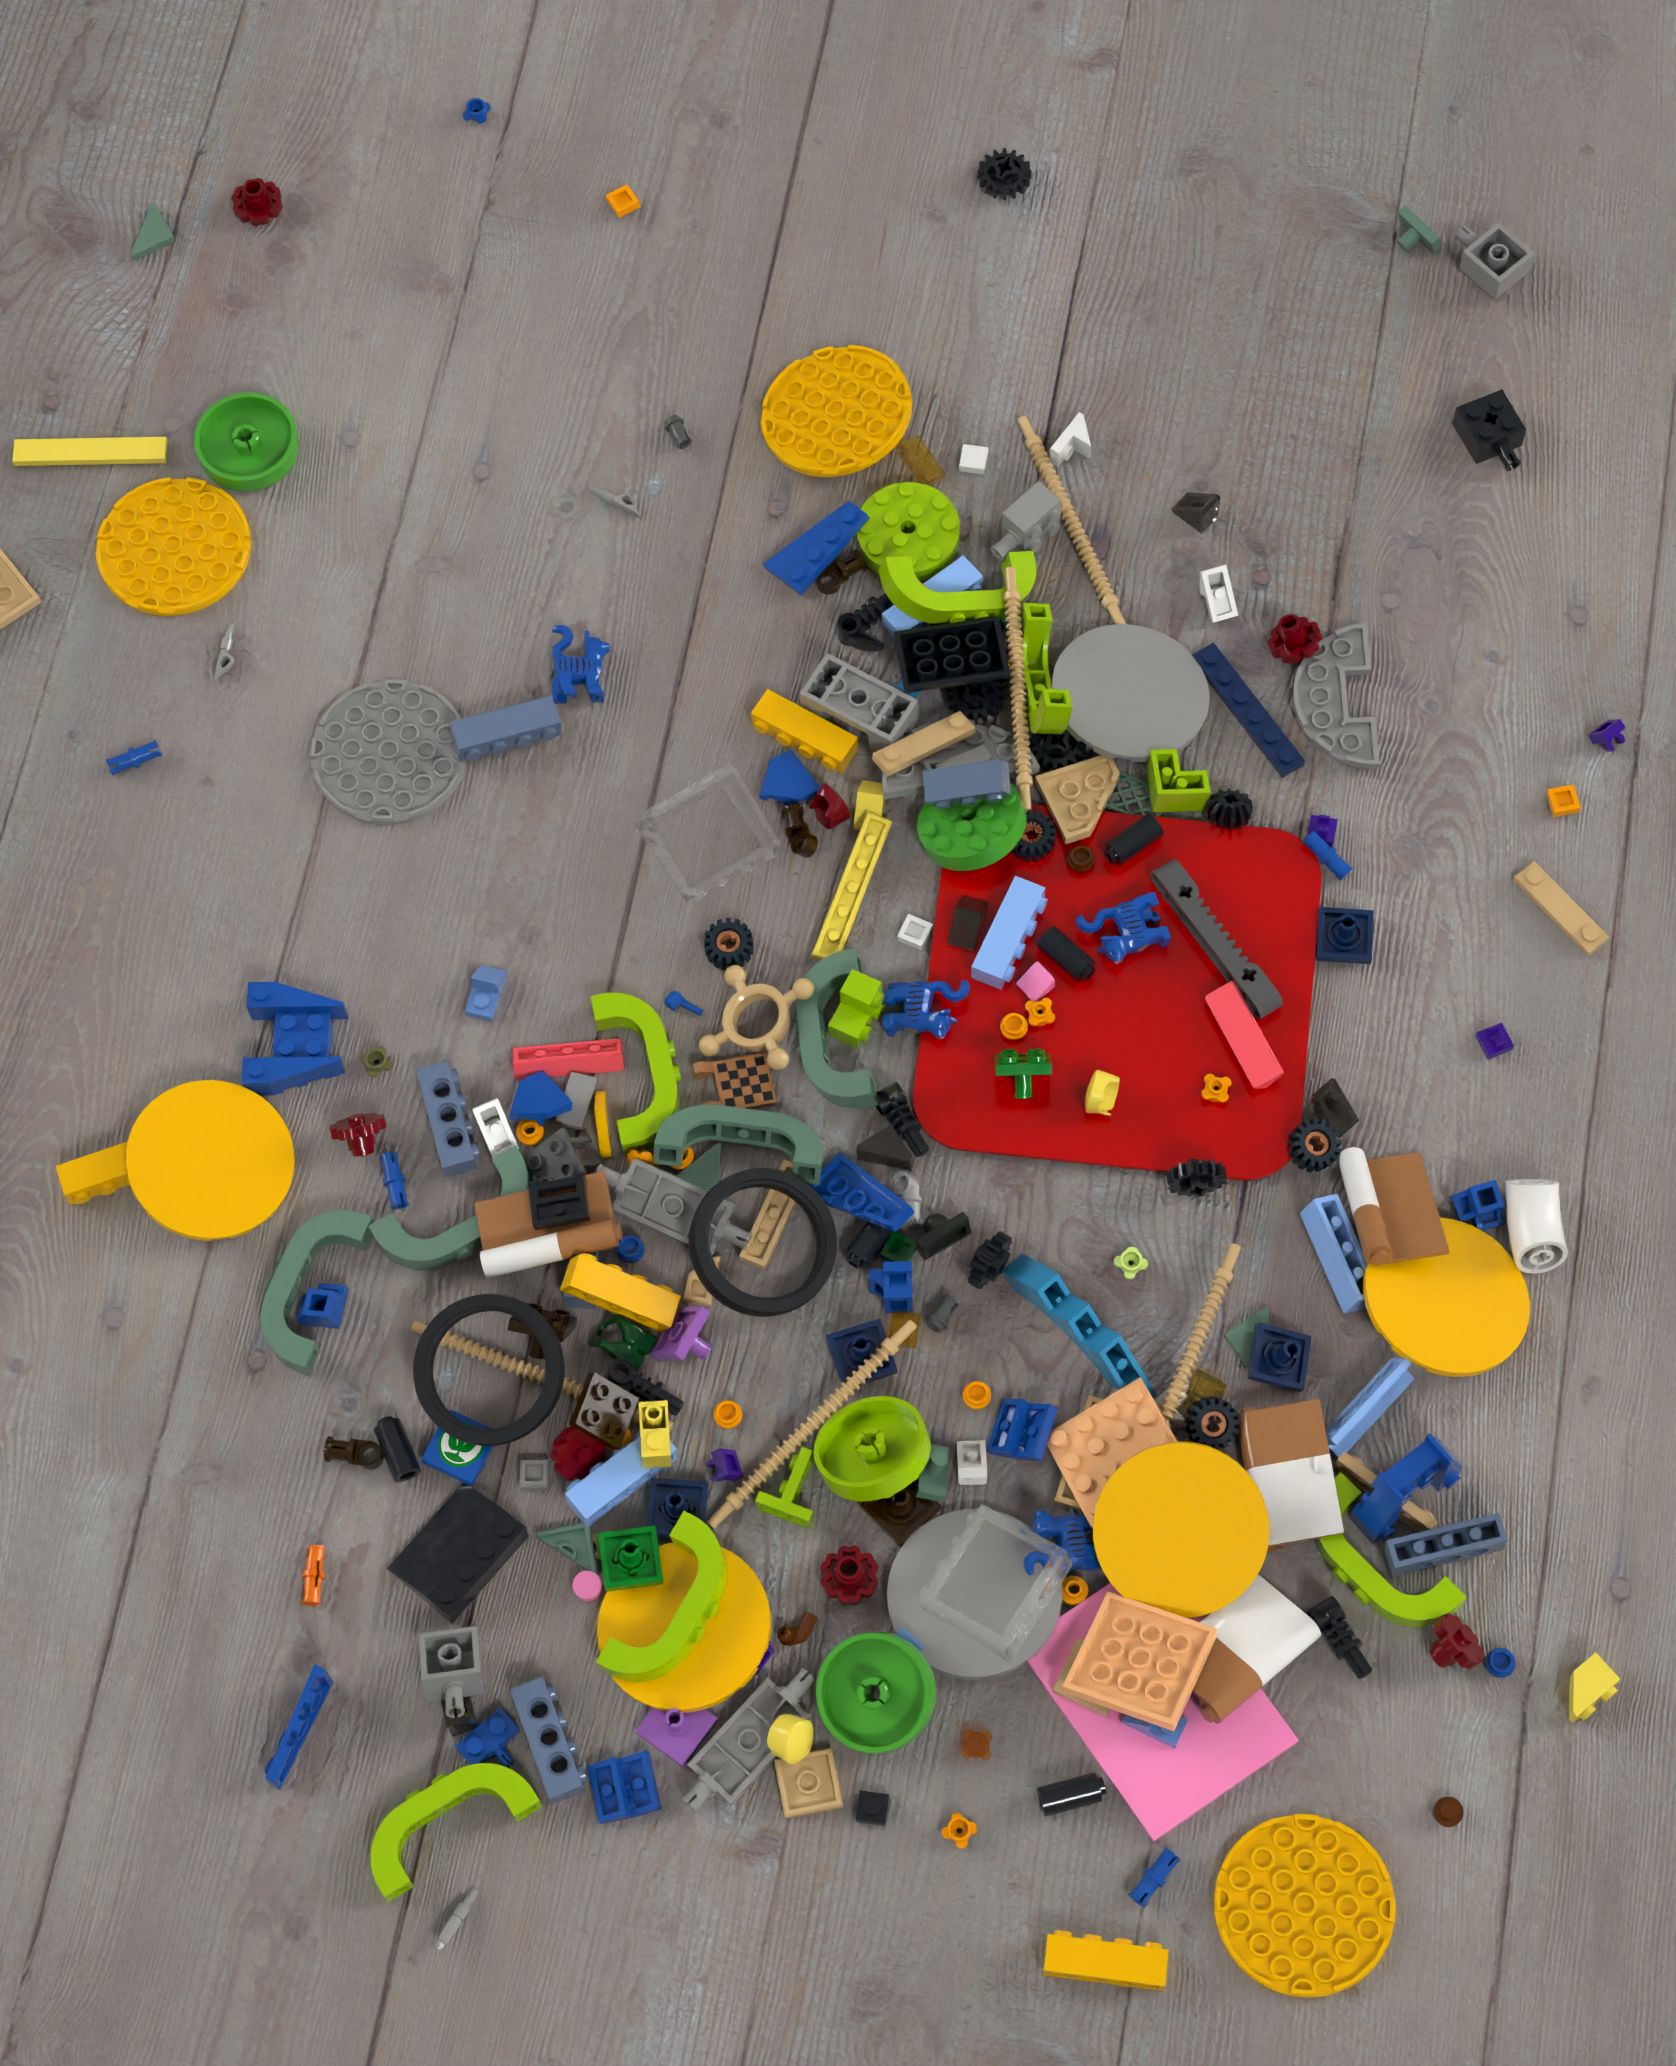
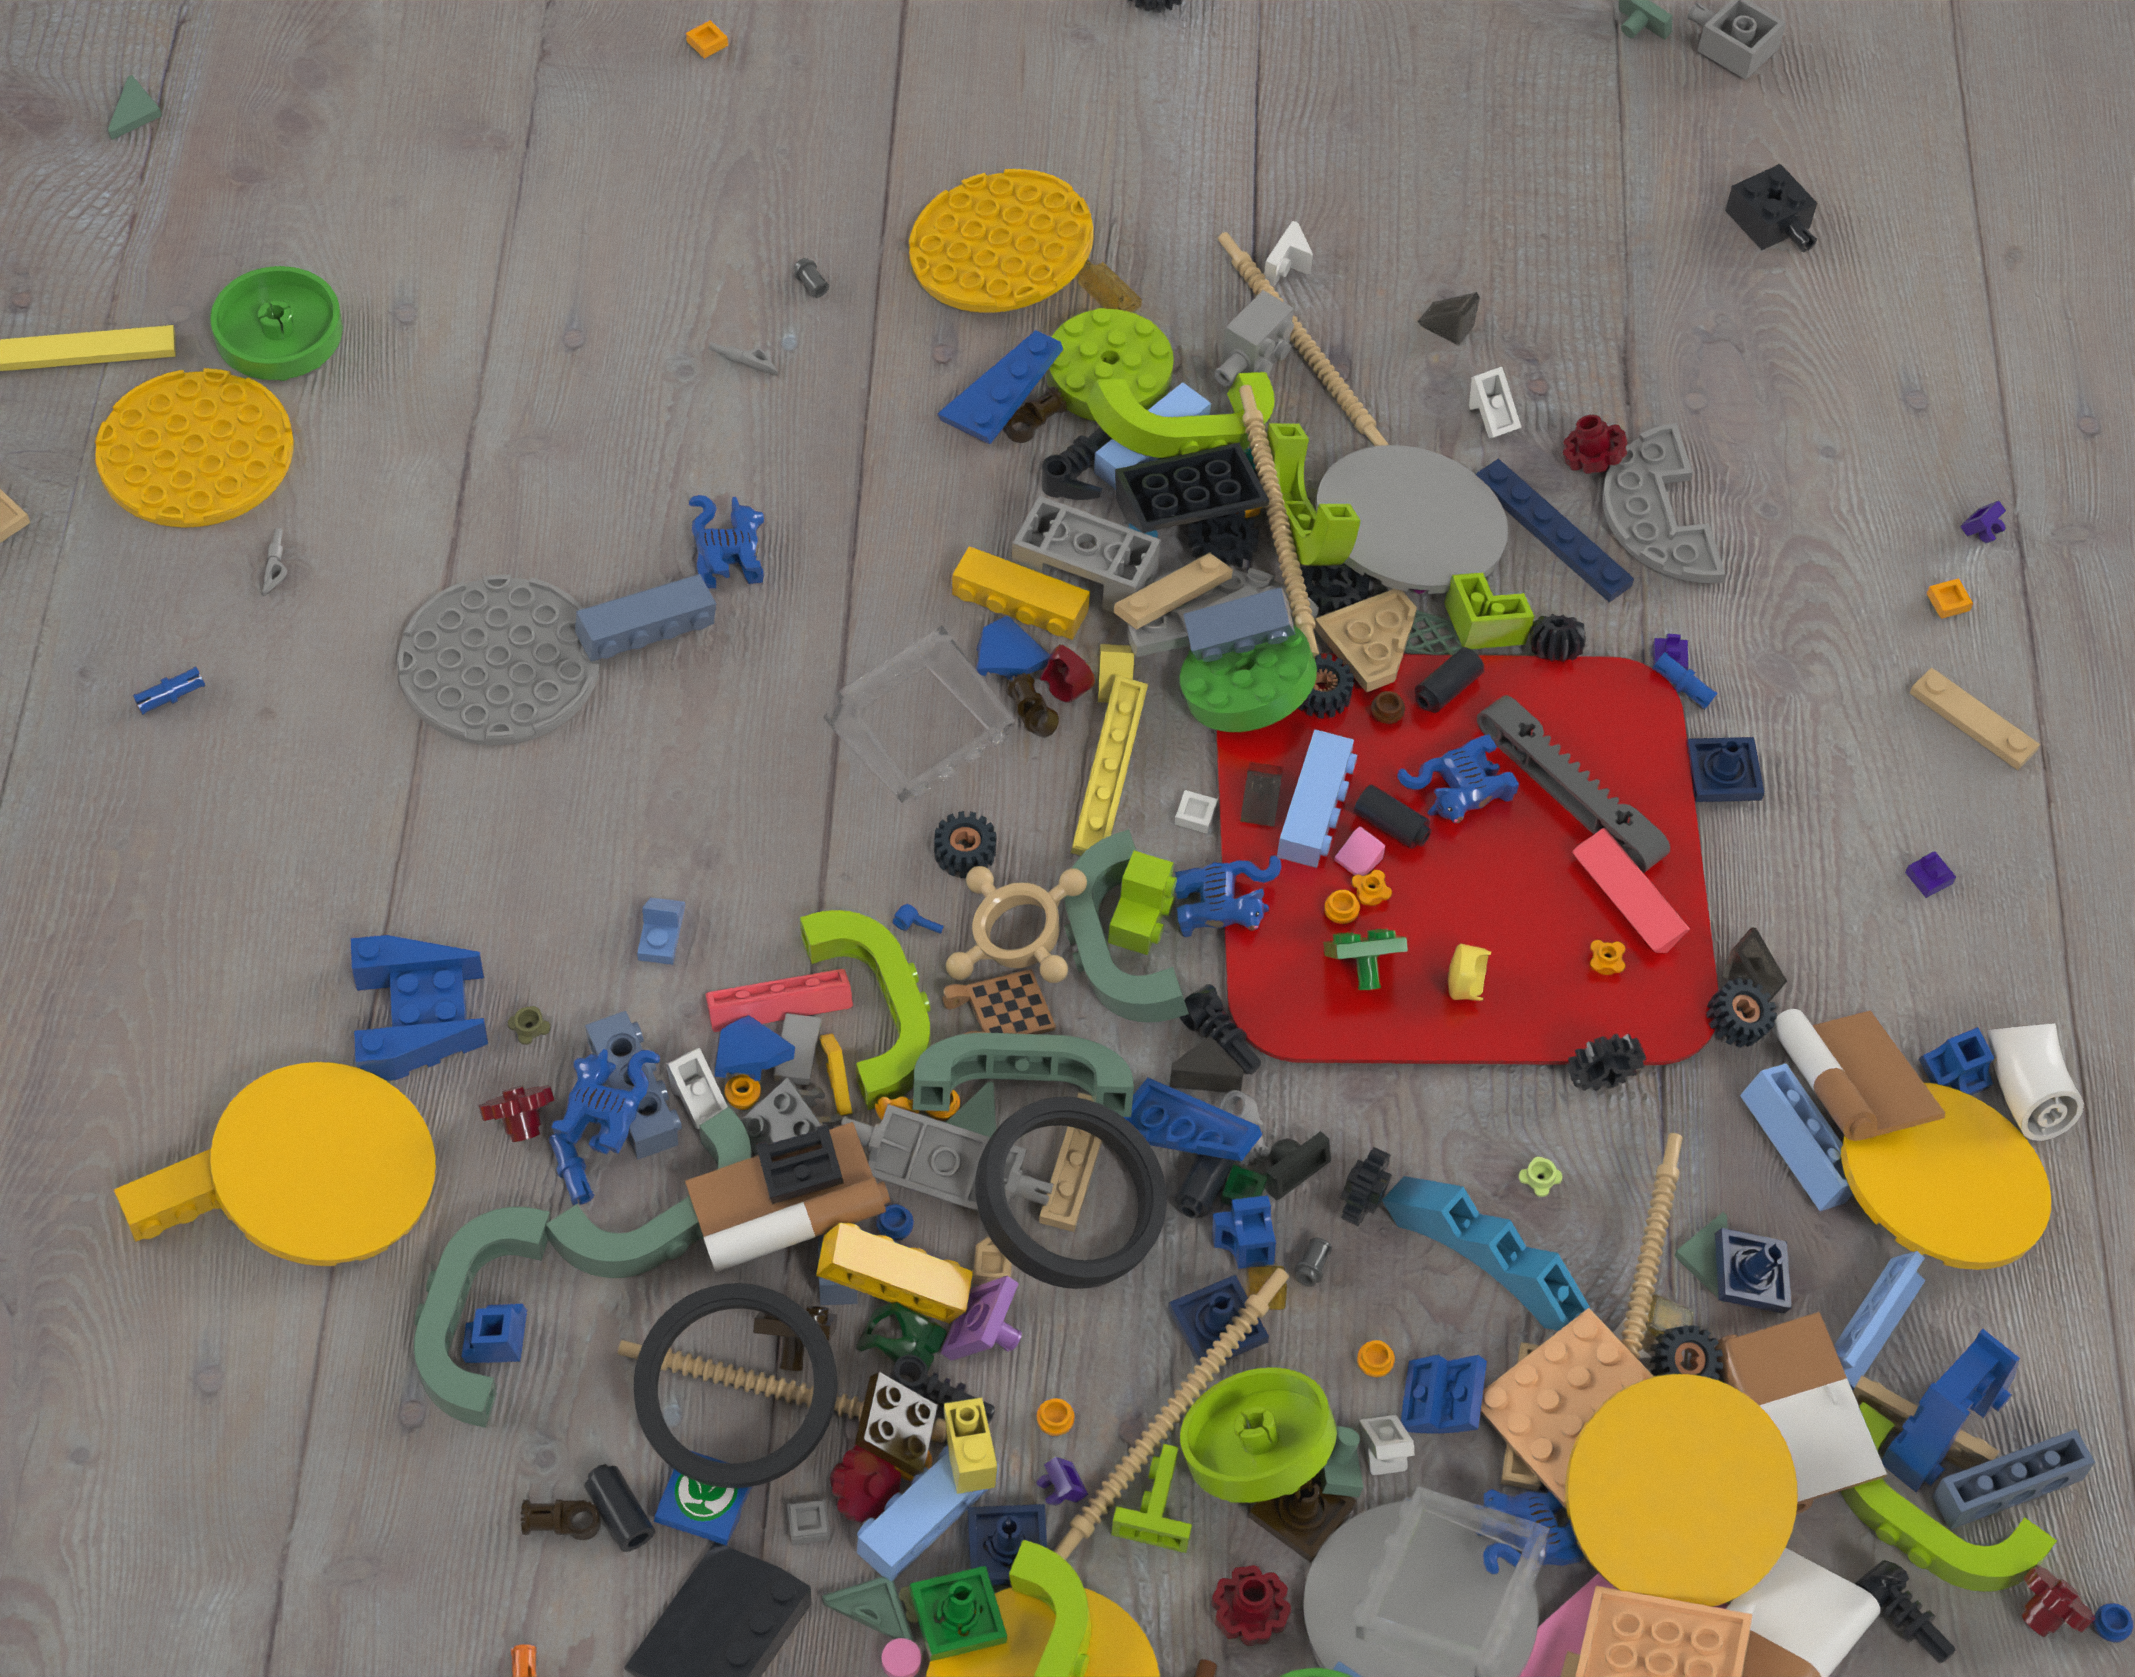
camera: 15 degrees left, 10 degrees down
dark red plant [232,178,283,226] -> none
white tile [959,444,989,475] -> none
light orange plate [1061,1576,1088,1605] -> none
none -> blue animal [551,1049,660,1155]

